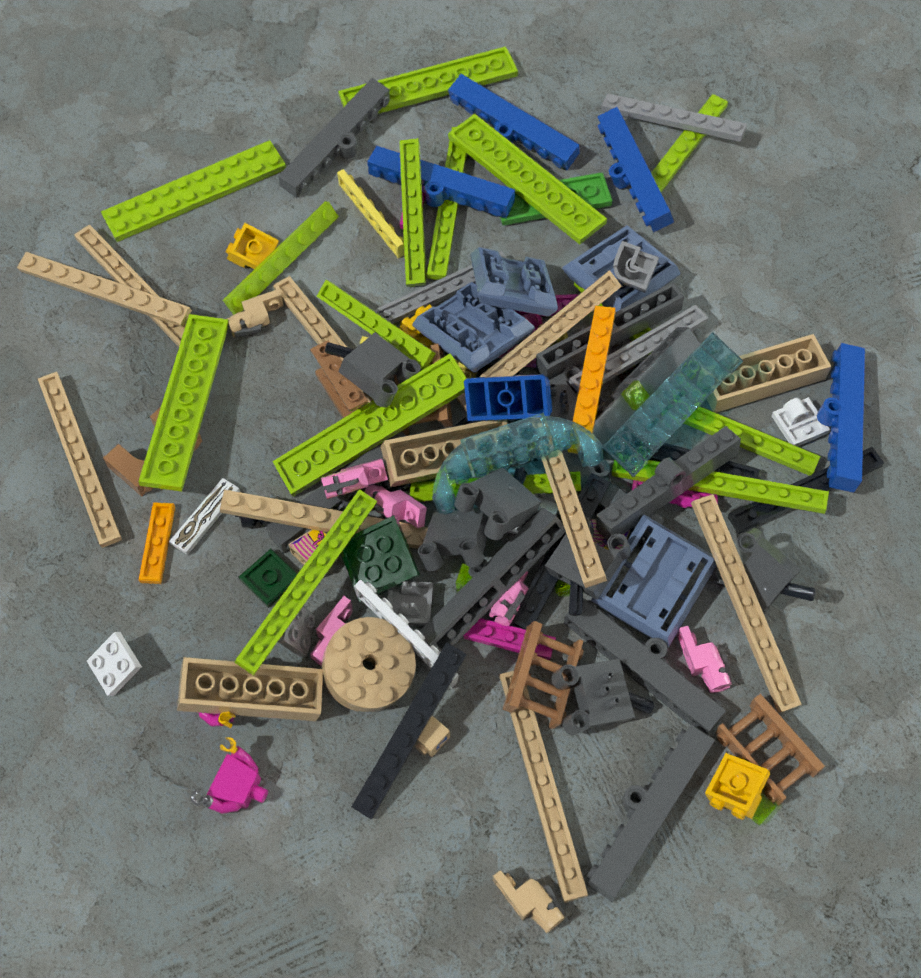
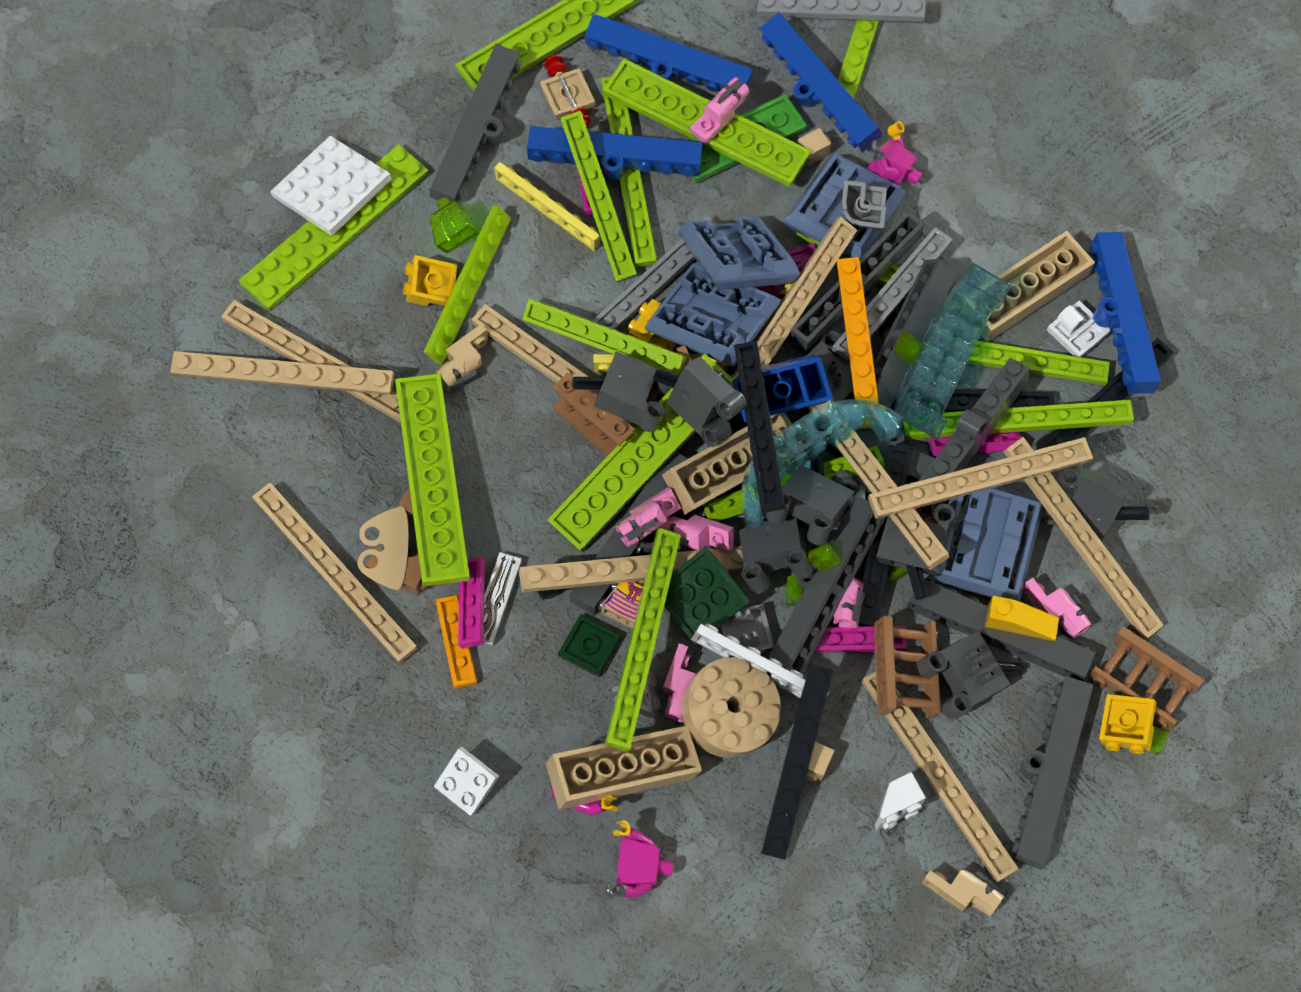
camera: 20 degrees left, 5 degrees up
none -> white plate [270,136,392,236]
none -> tan piece [358,506,409,590]
none -> clear neon green torso [429,198,480,254]
none -> dark pink plate [458,556,485,649]
none -> tan plate [540,55,595,128]
none -> dark grey piece [653,356,747,447]
none -> bright pink plate [690,77,749,144]
none -> black plate [734,340,786,514]
none -> tan brick [797,128,832,166]
none -> clear neon green plate [808,542,841,572]
none -> dark grey wheel [832,470,859,498]
none -> dark pink torso [867,121,922,186]
none -> tan plate [868,437,1093,519]
none -> white slope [875,772,925,830]
none -> yellow slope [985,596,1059,641]

